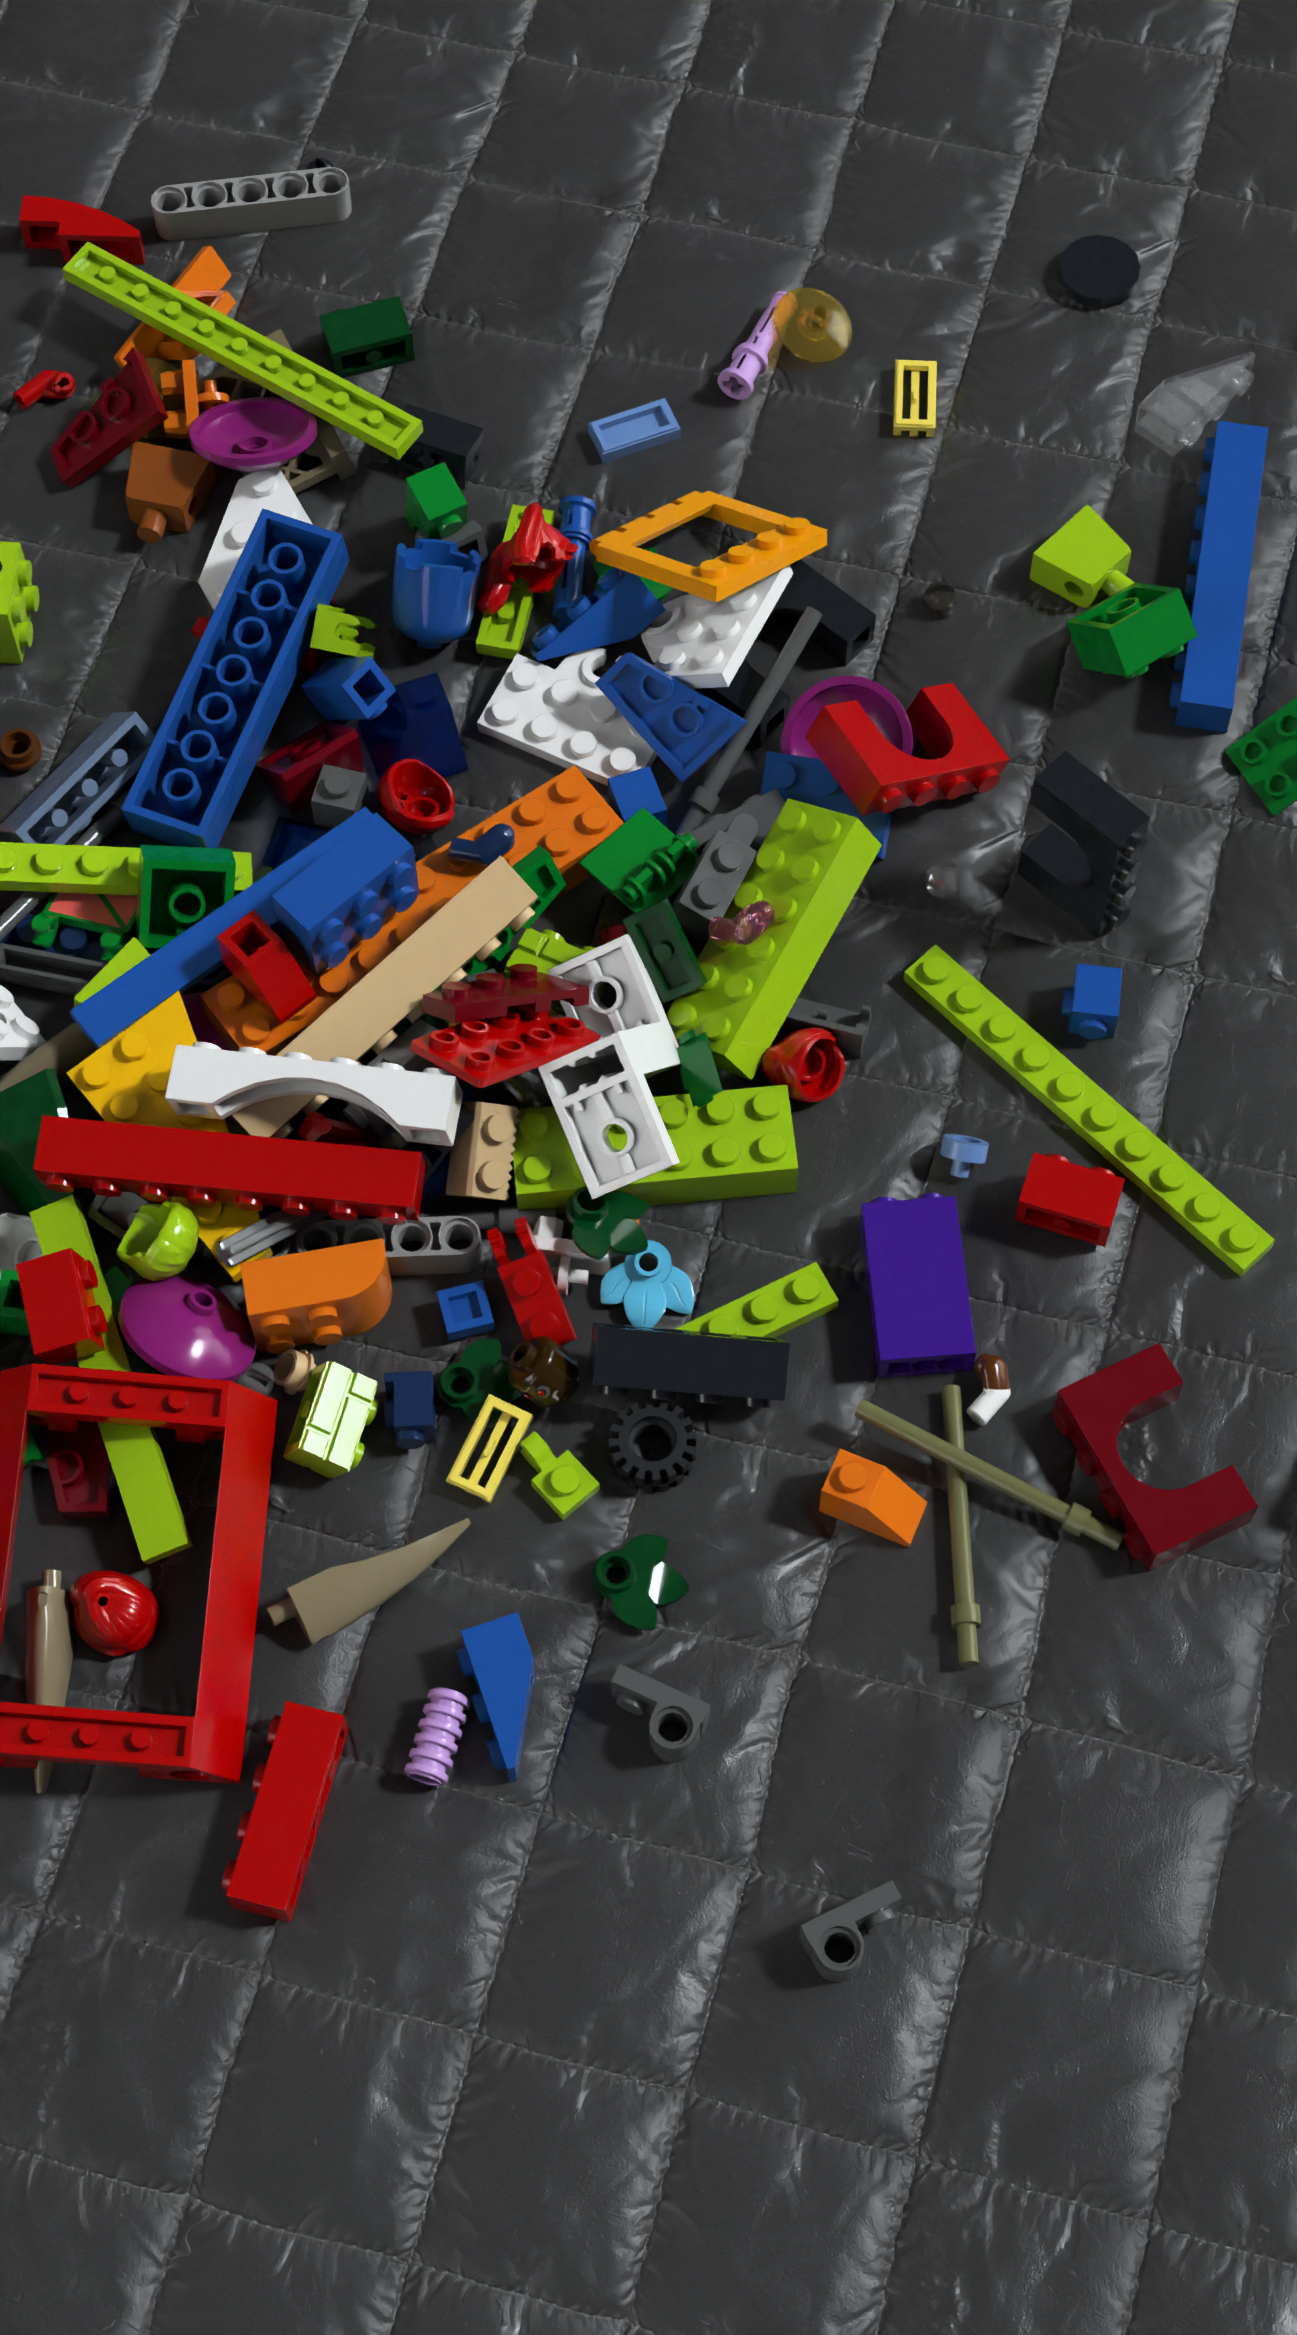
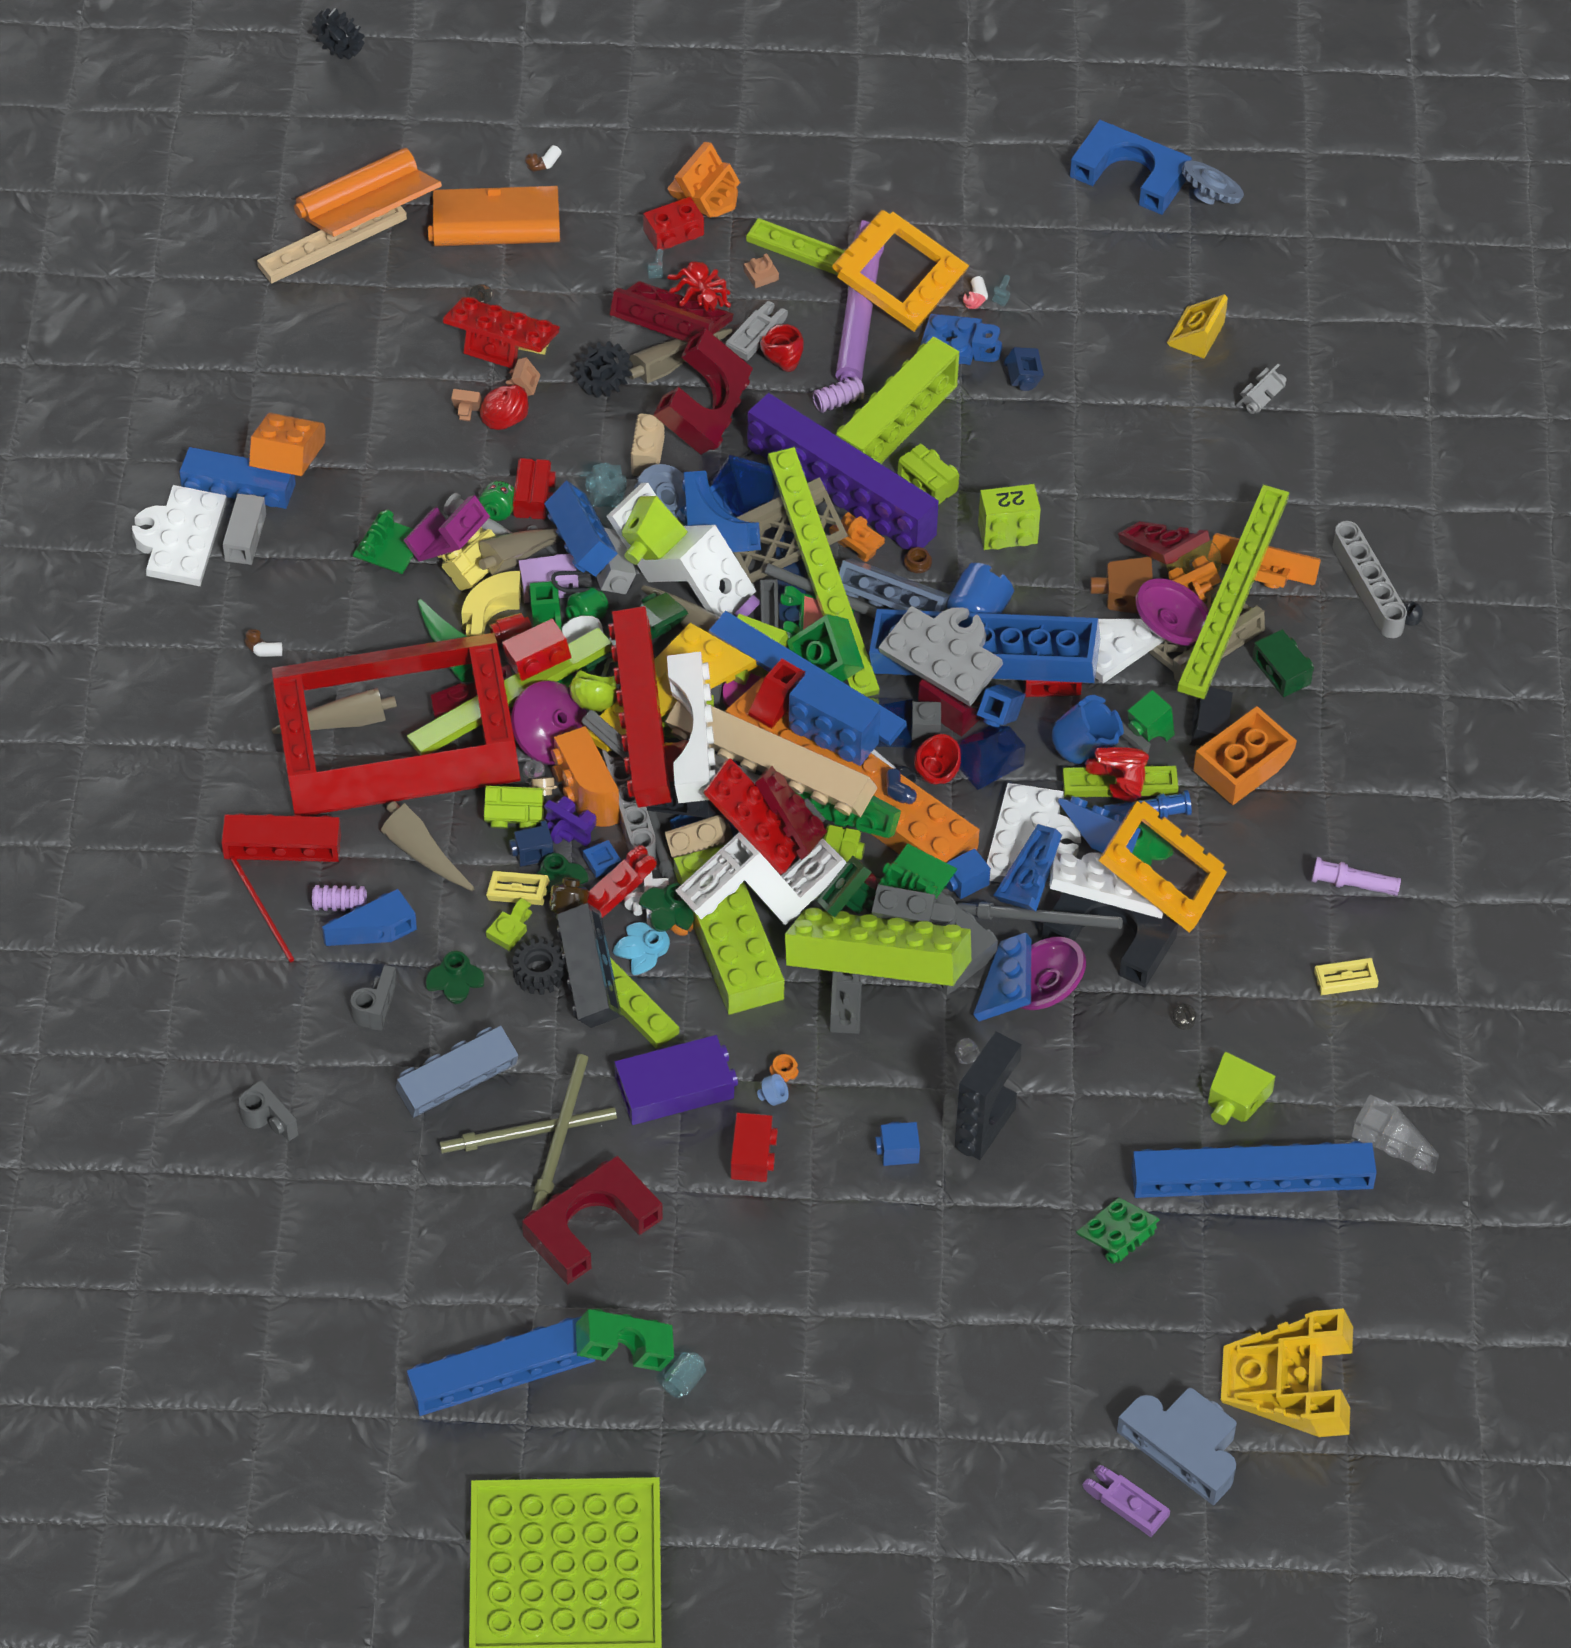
camera: 75 degrees right, 10 degrees down
red arm [13,370,75,410] -> none
red slope [19,195,145,264] -> none
red hair [70,1570,161,1656] -> none
lime hinge [310,604,377,659] -> none
medium blue tile [588,398,681,464] -> none
green piece [677,1029,723,1108] -> none
clear pink arm [708,900,775,945] -> none
red hair [760,1028,846,1103] -> none
clear yellow dish [774,287,852,363] -> none
red arch [805,682,1010,816] -> none
orange slope [819,1449,928,1548] -> none
lime plate [903,944,1275,1277] -> none
arm [966,1354,1011,1426] -> none
black tile [1058,235,1141,309] -> none
green brick [1066,582,1197,679] -> none
none -> red piece [231,857,294,962]
none -> sand blue brick [396,1026,518,1118]
none -> dark purple hips [544,796,597,847]
none -> medium lavender tile [734,594,760,617]
none -> orange plate [770,1054,799,1082]
none -> light grey plate [878,606,1003,706]
none -> blue cylinder [946,563,1014,614]
none -> orange brick [1193,706,1297,805]

